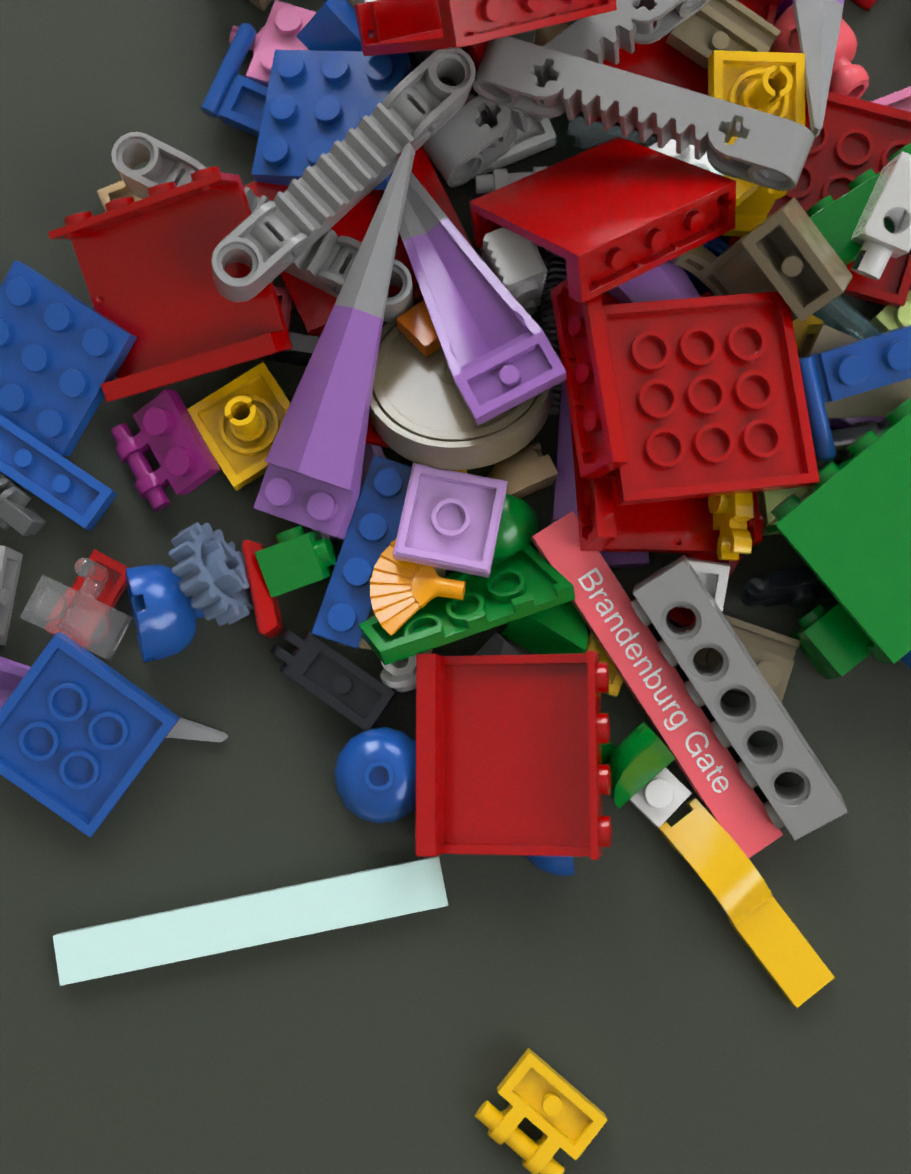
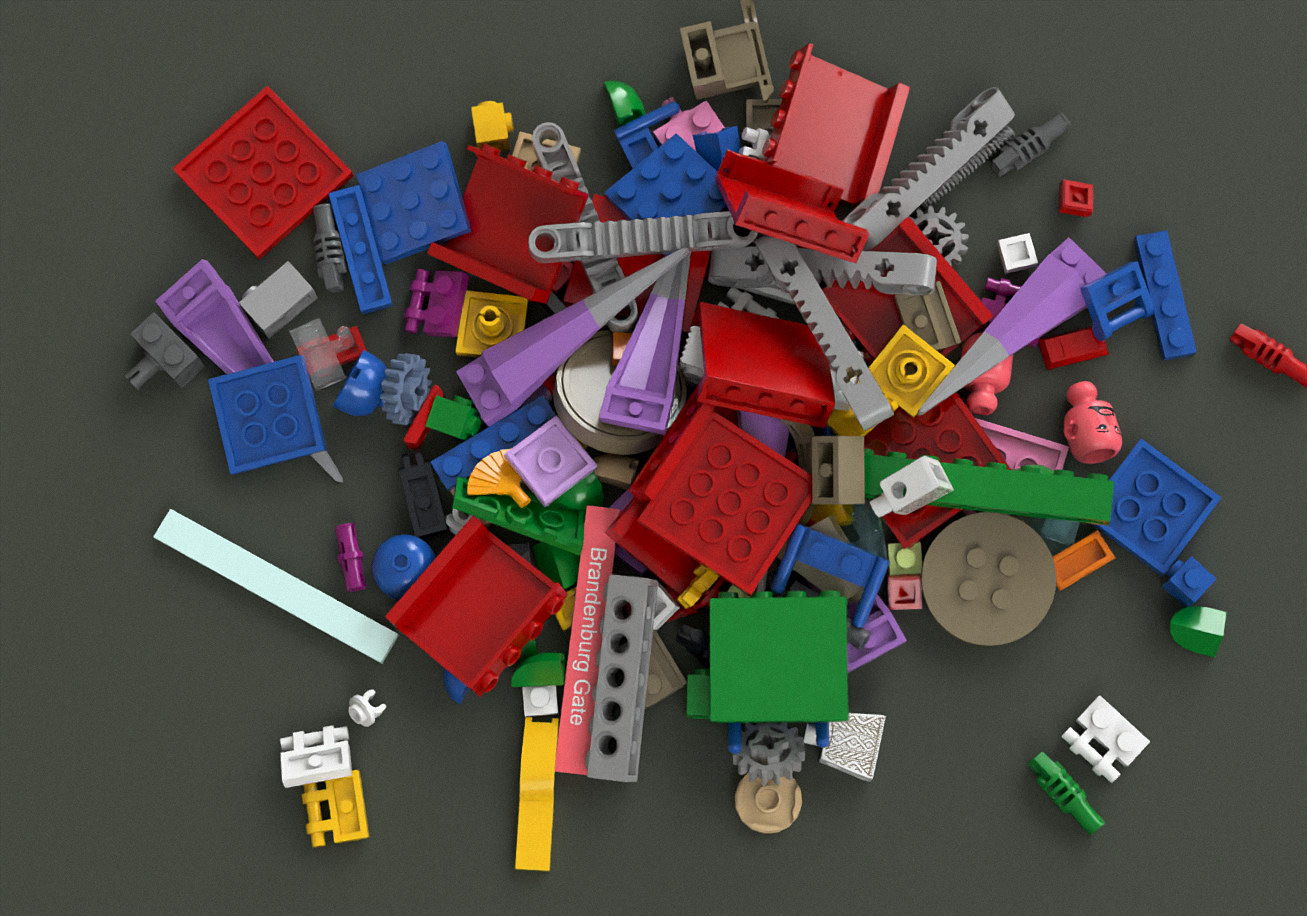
camera: 45 degrees right, 5 degrees down
none -> white plate [280,725,352,788]
none -> magenta pin [334,523,367,592]
none -> white plate [349,690,386,727]
none -> yellow brick [471,101,514,150]
none -> green brick [603,81,646,128]

